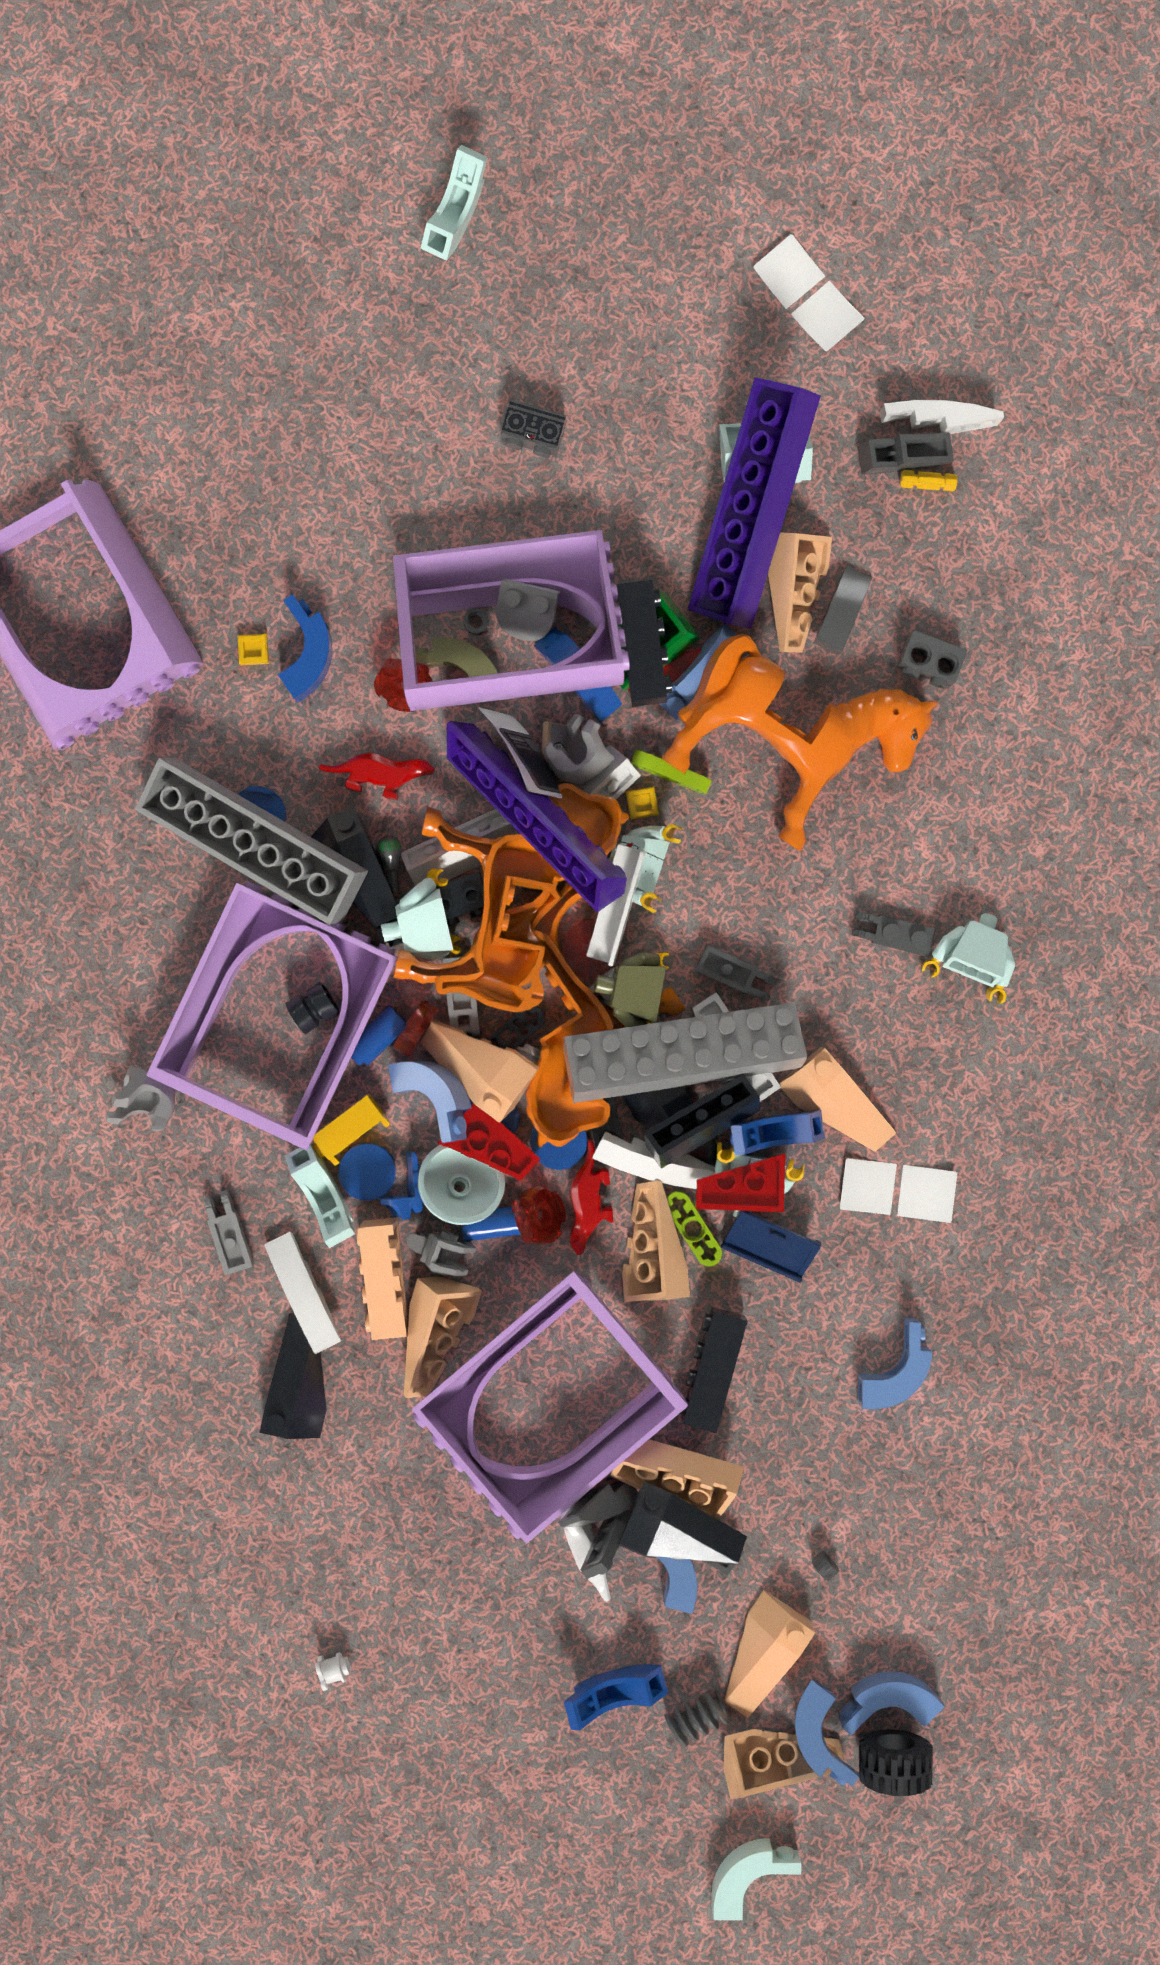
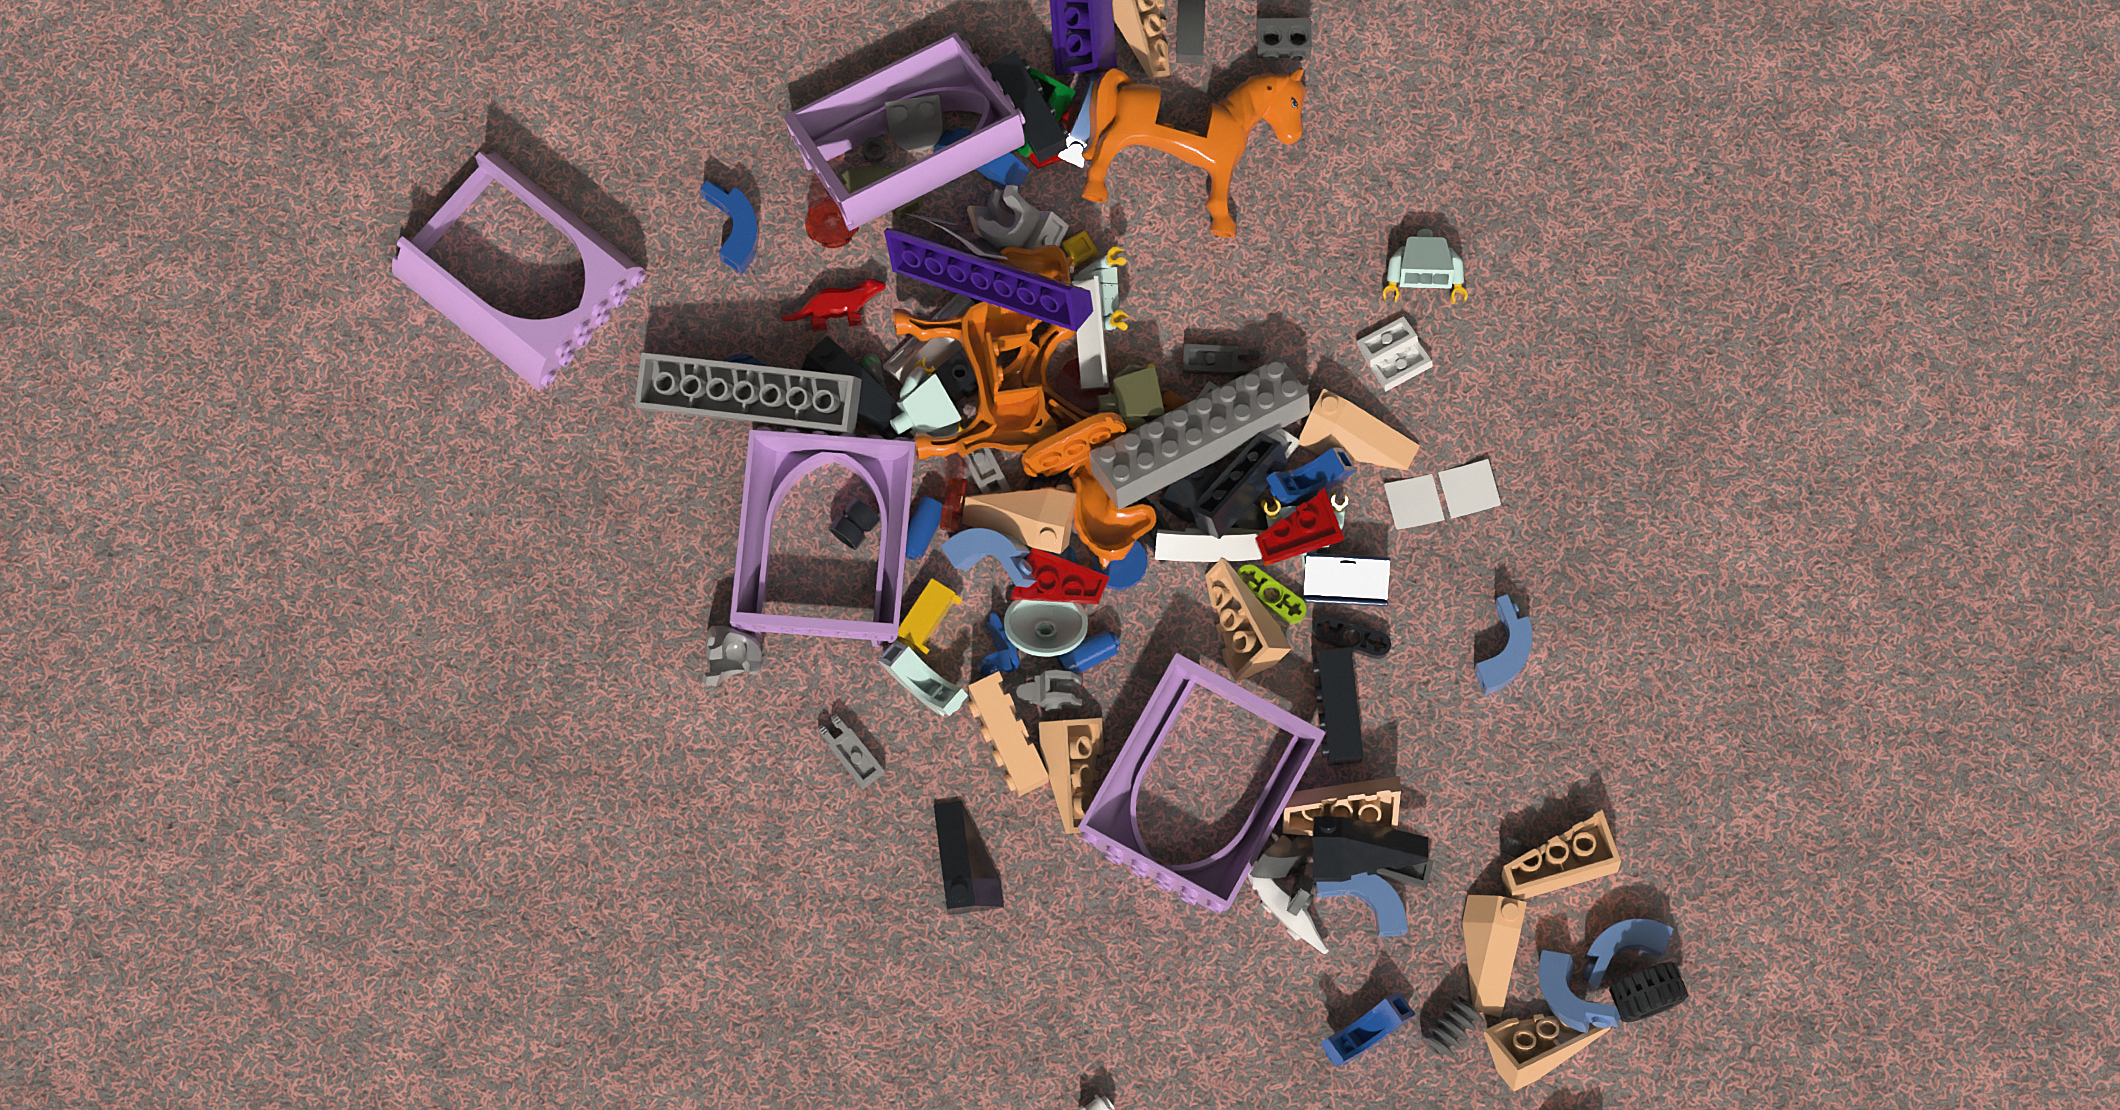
camera: 20 degrees left, 15 degrees down
yellow tile [237,634,269,665] -> none
white slope [264,1232,342,1354] -> none
blue tile [339,1143,397,1201] -> none
clear red plate [512,1185,566,1245] -> none
red animal [569,1139,614,1255] -> none
lime beam [630,749,712,795] -> none
dark grey hinge [851,912,936,957] -> none
none -> orange tile [1021,413,1126,477]
none -> black beam [1312,615,1391,659]
none -> white slope [1356,316,1433,392]
none -> light nougat wedge [1501,810,1621,900]

